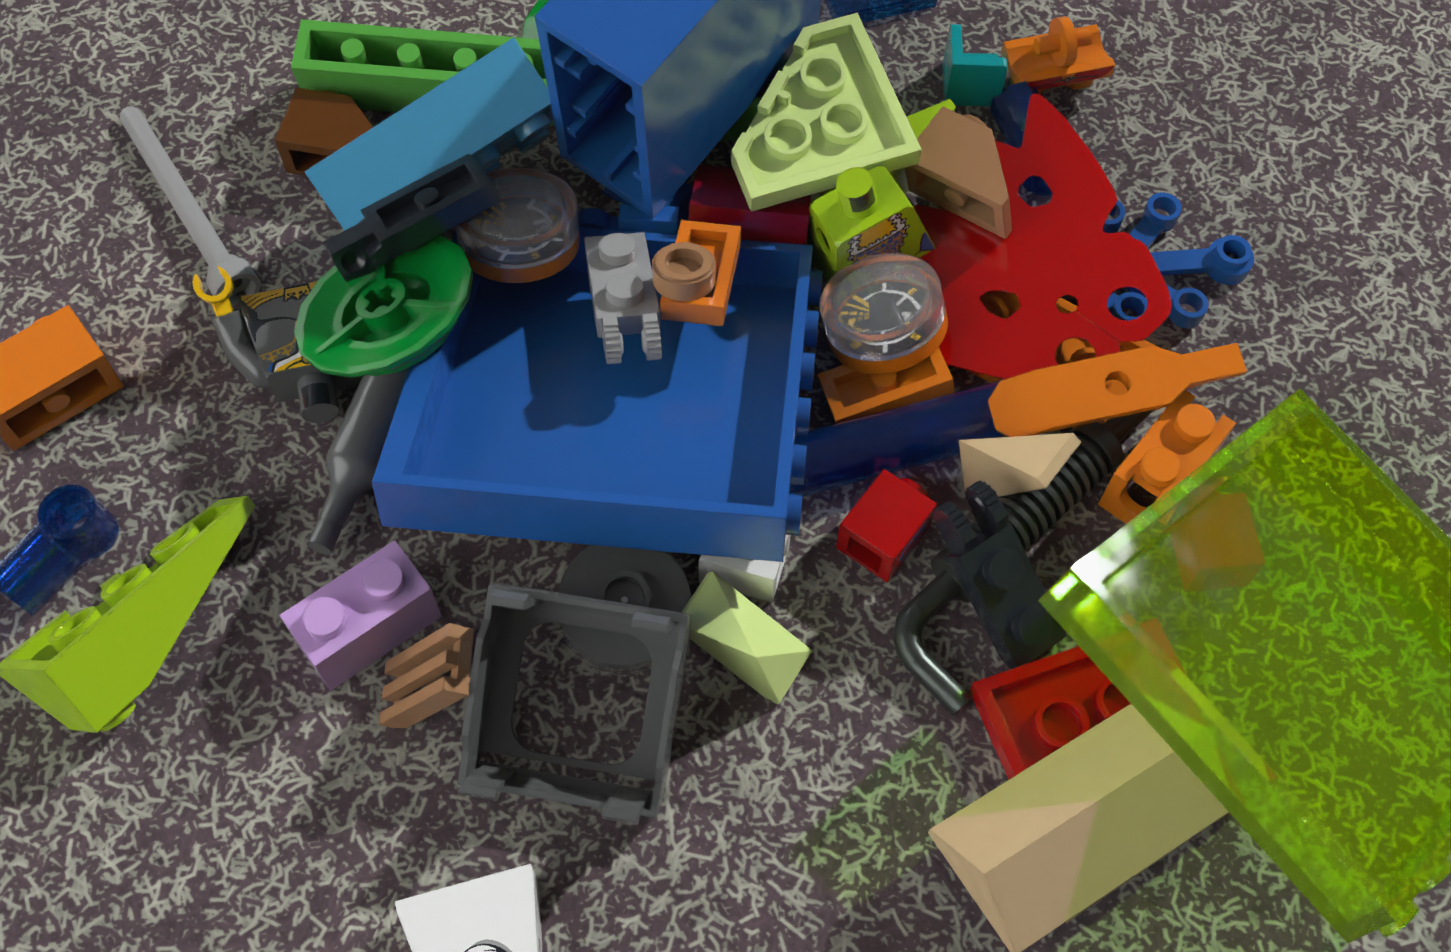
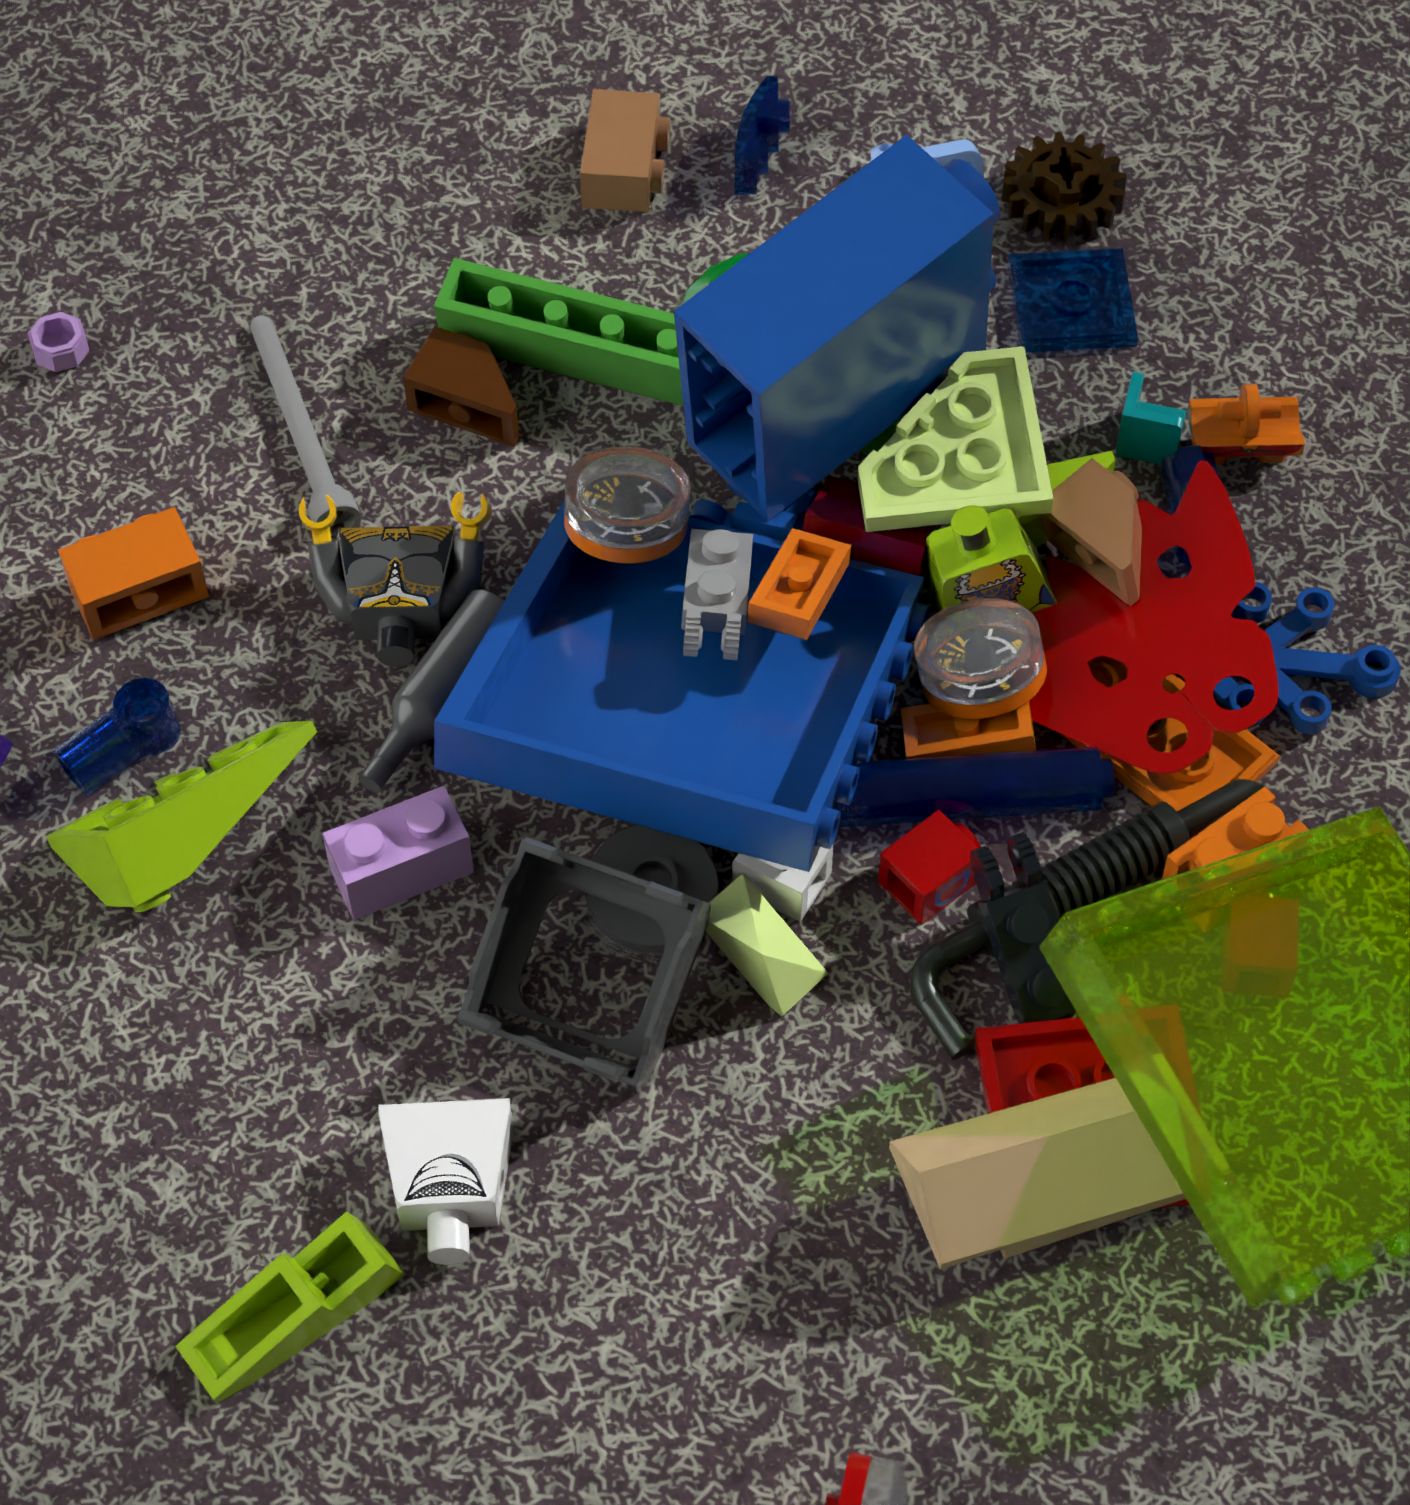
camera: 15 degrees right, 5 degrees down
green piece [294,235,473,378] -> none
dark azure brick [304,37,553,231] -> none
black hinge [324,153,502,282] -> none
medium nougat tile [379,623,474,728] -> none
medium nougat tile [652,242,716,301] -> none
tan slope [959,433,1081,497] -> none
orange piece [988,343,1247,437] -> none

